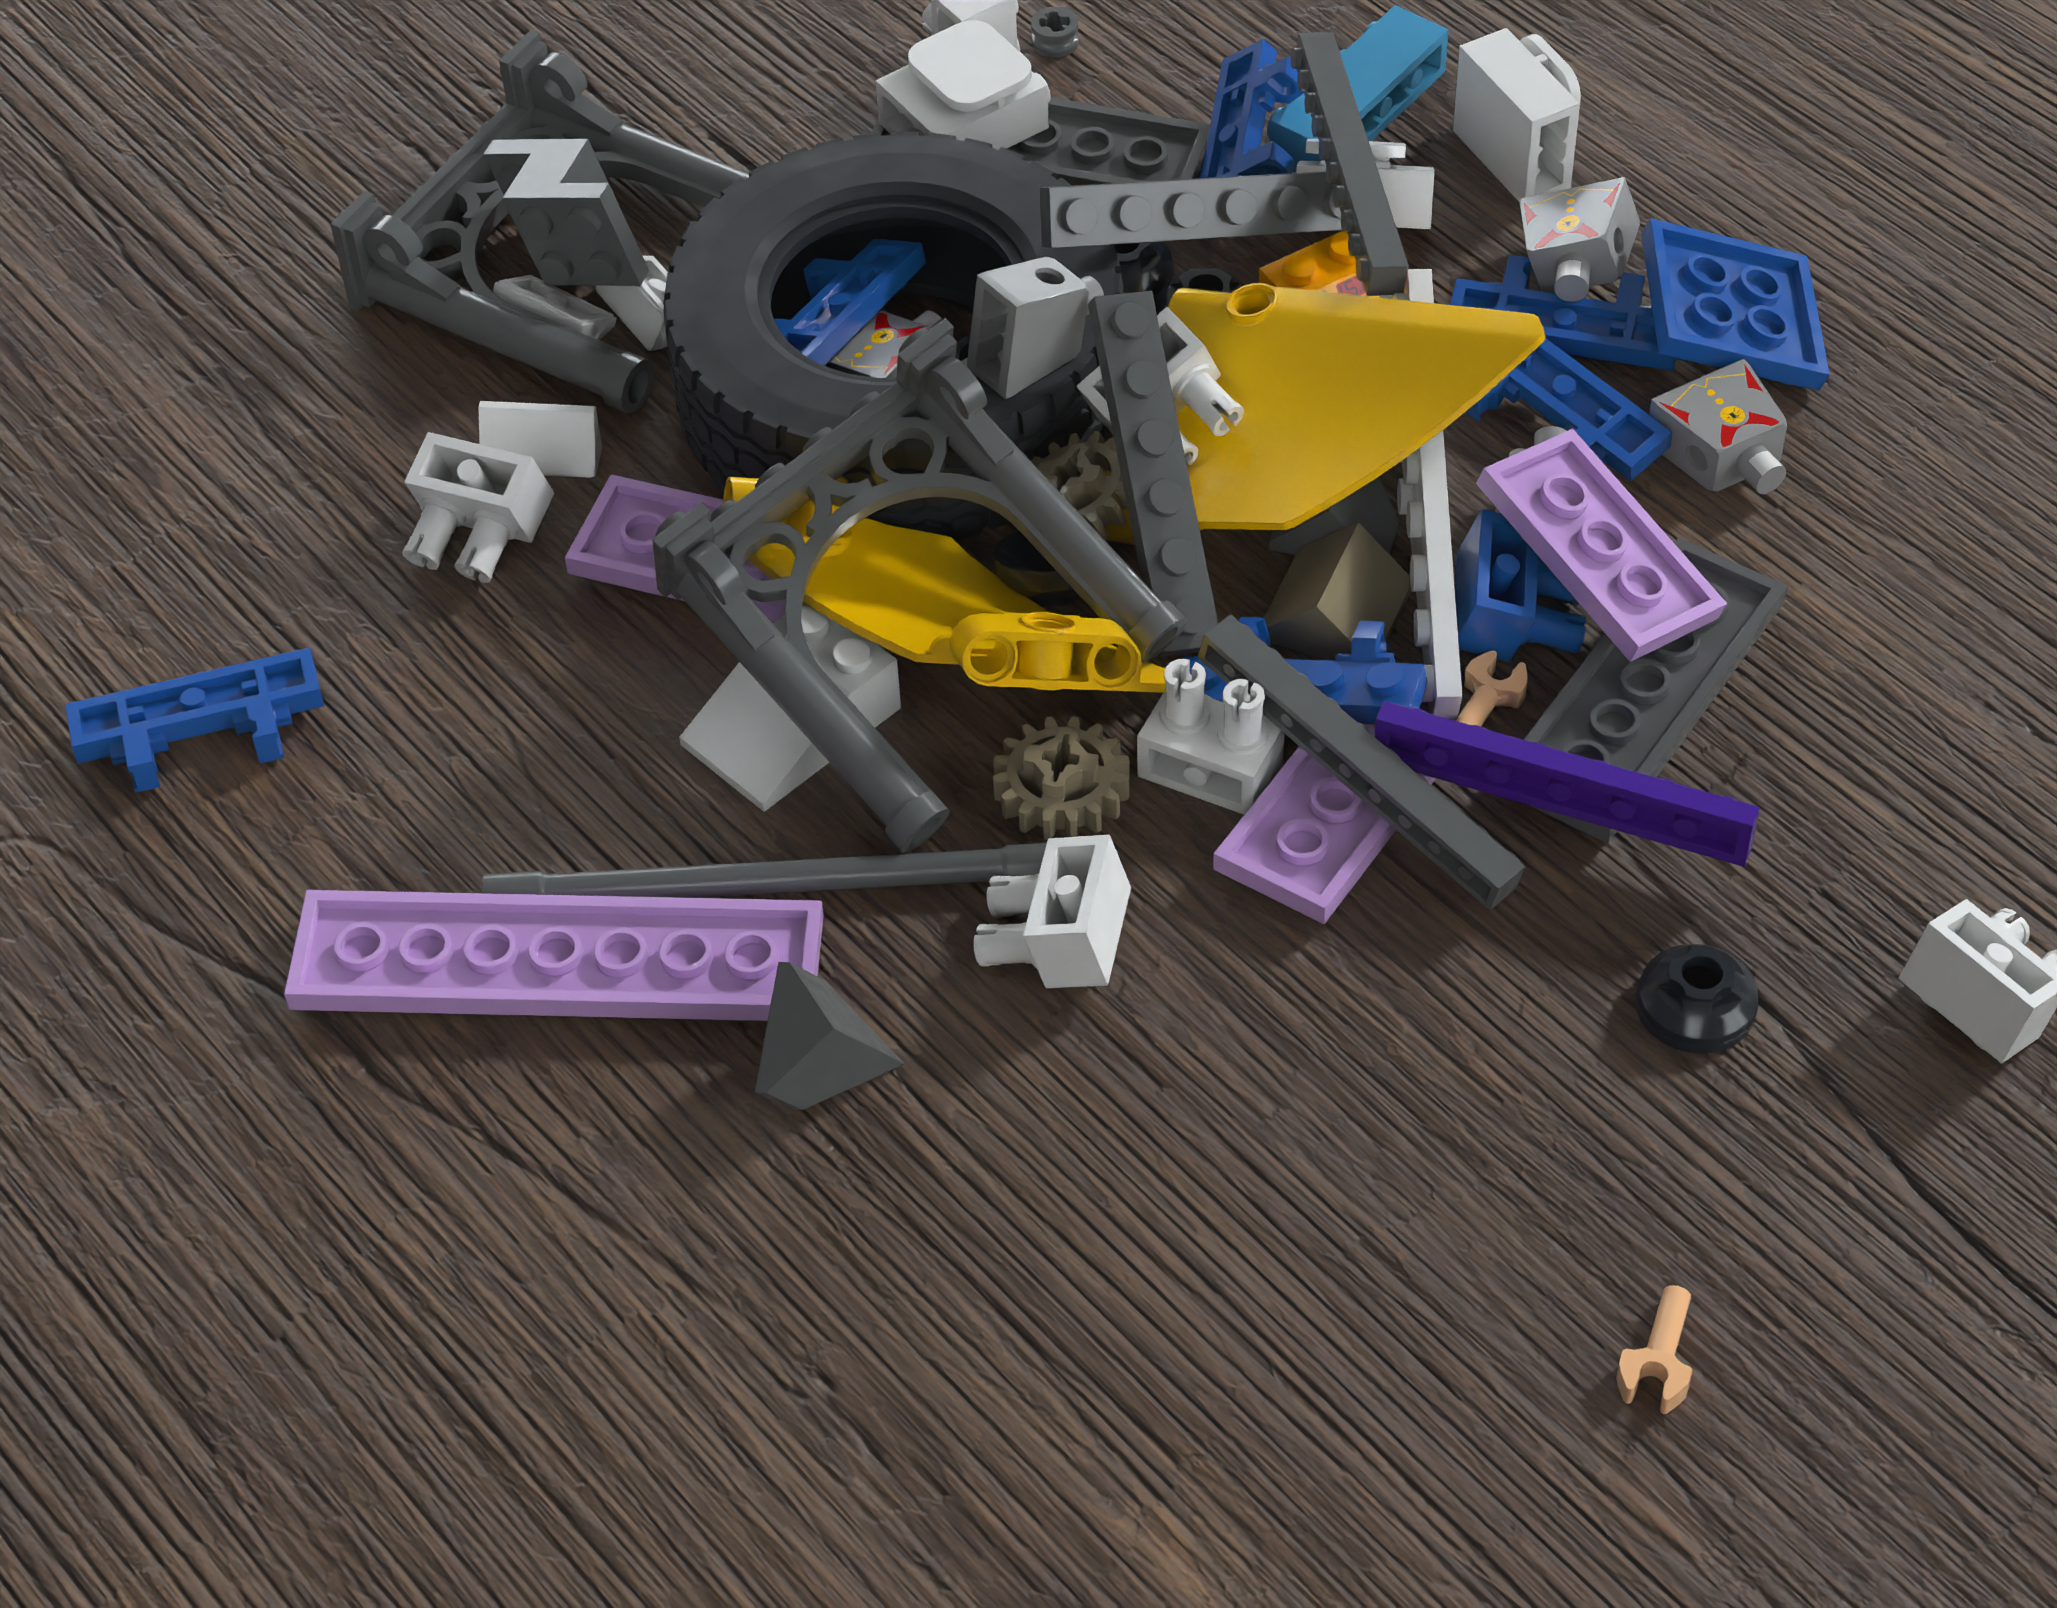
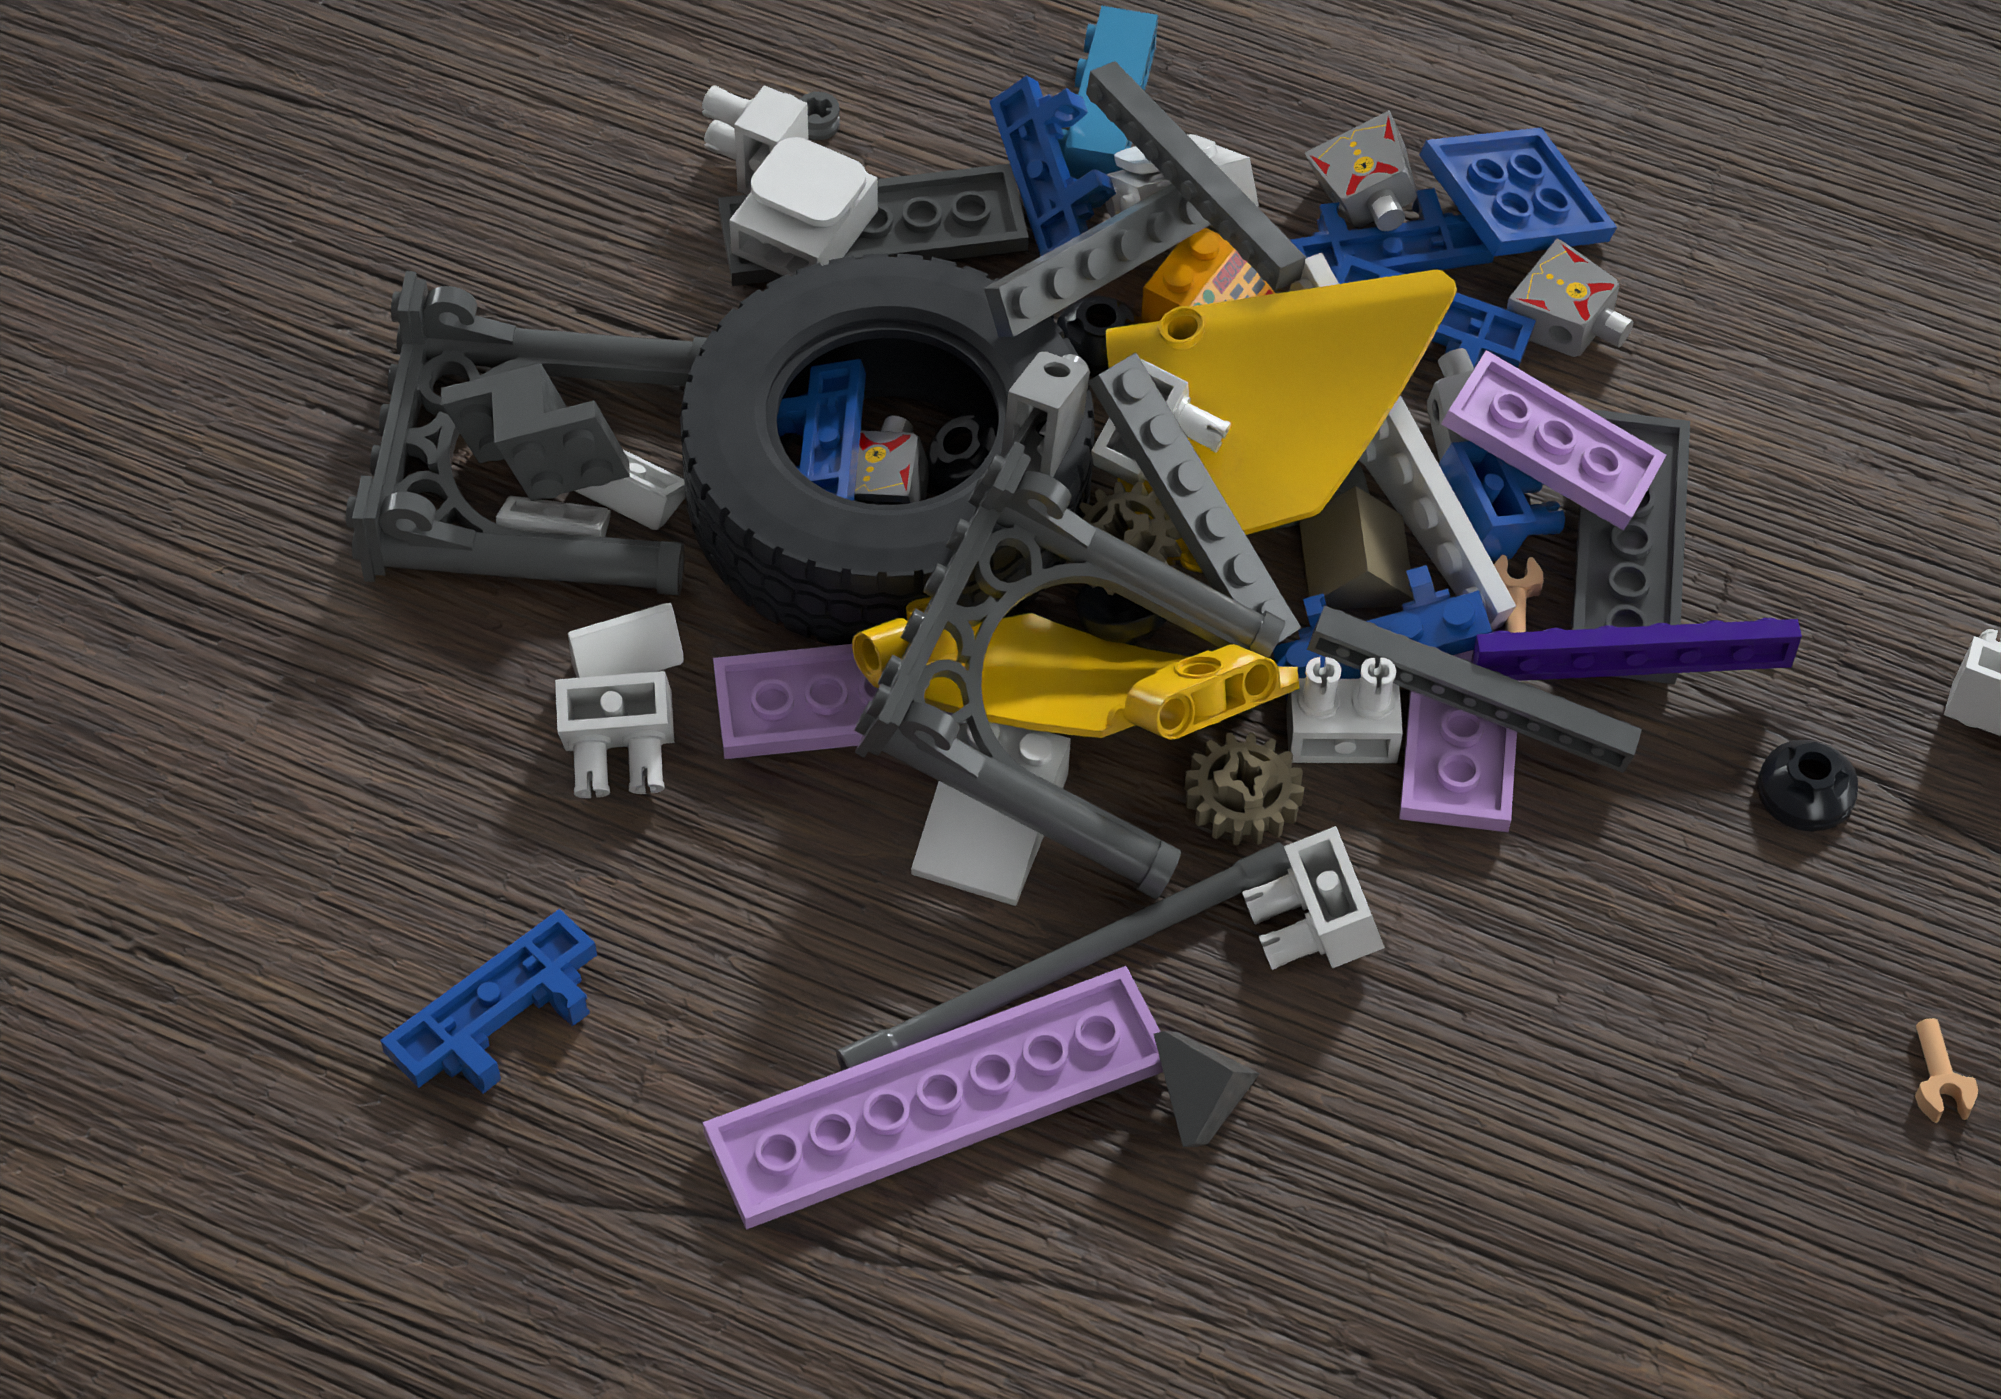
camera: 30 degrees left, 5 degrees up
white brick [1453,28,1581,202] -> none

